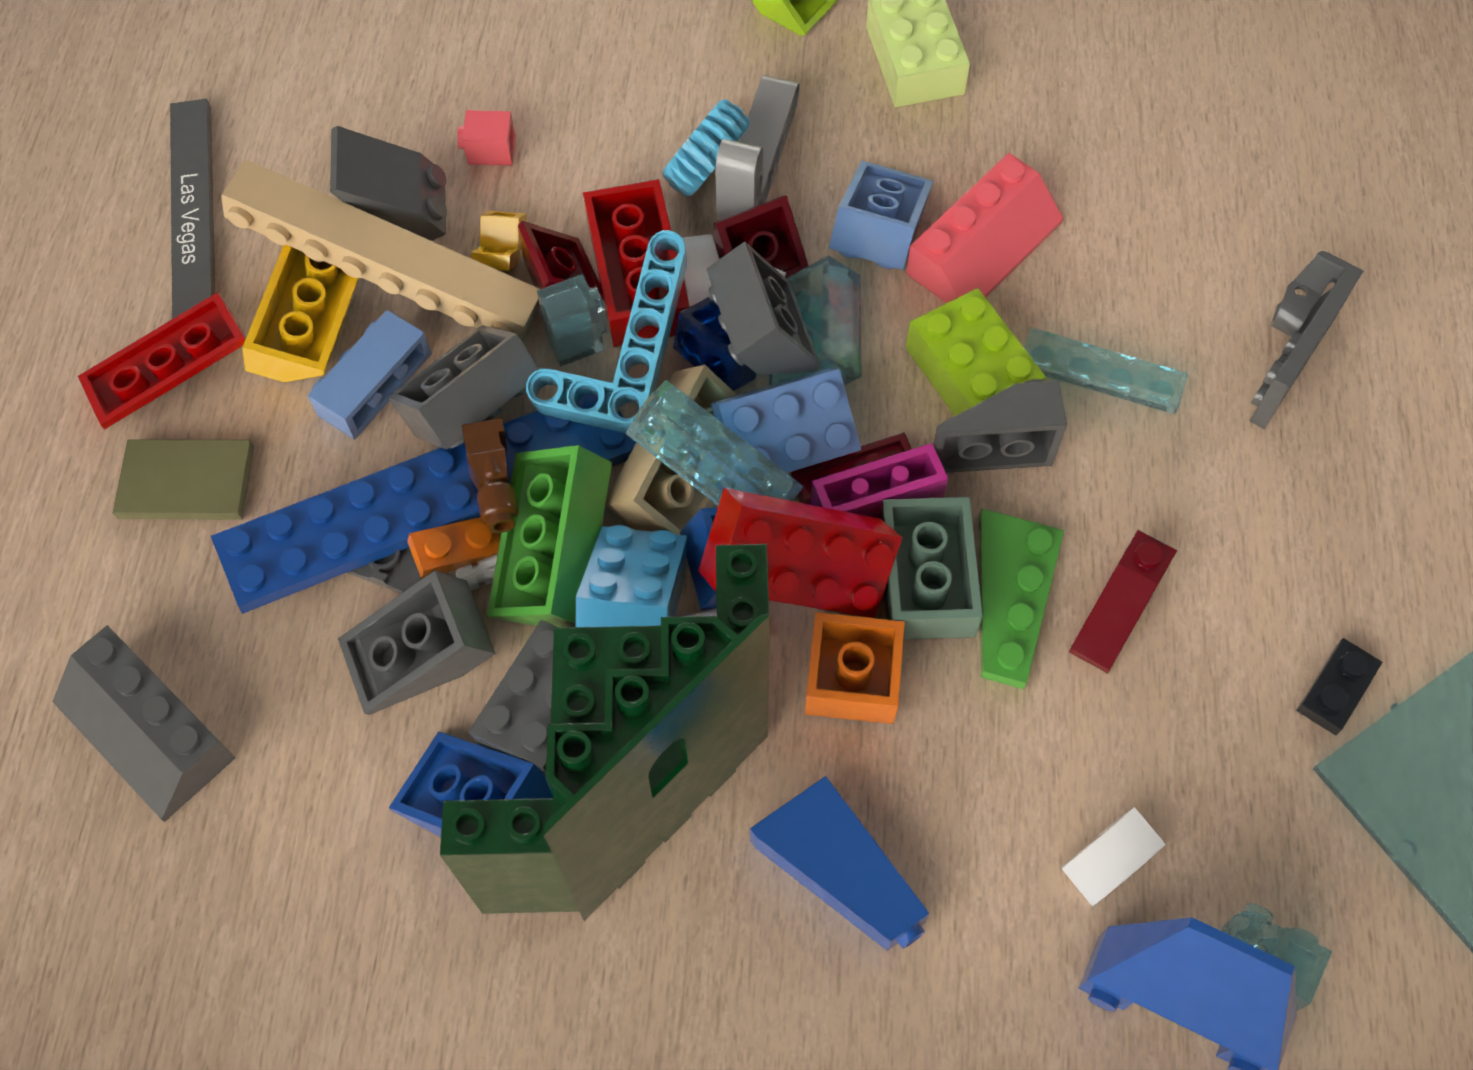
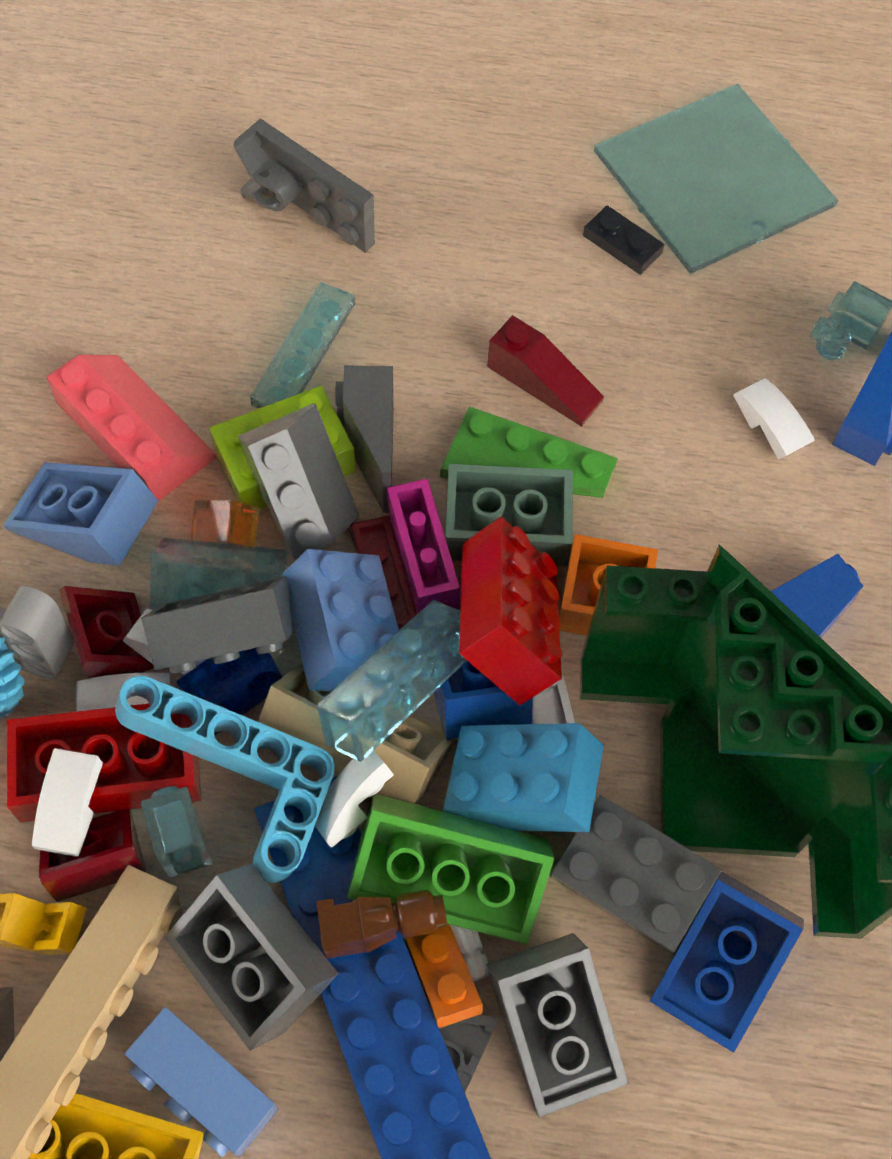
camera: 90 degrees left, 0 degrees up
none -> white slope [32,748,103,857]
none -> clear orange panel [191,500,259,548]
none -> dark grey slope [237,403,359,560]
none -> white slope [315,745,394,848]

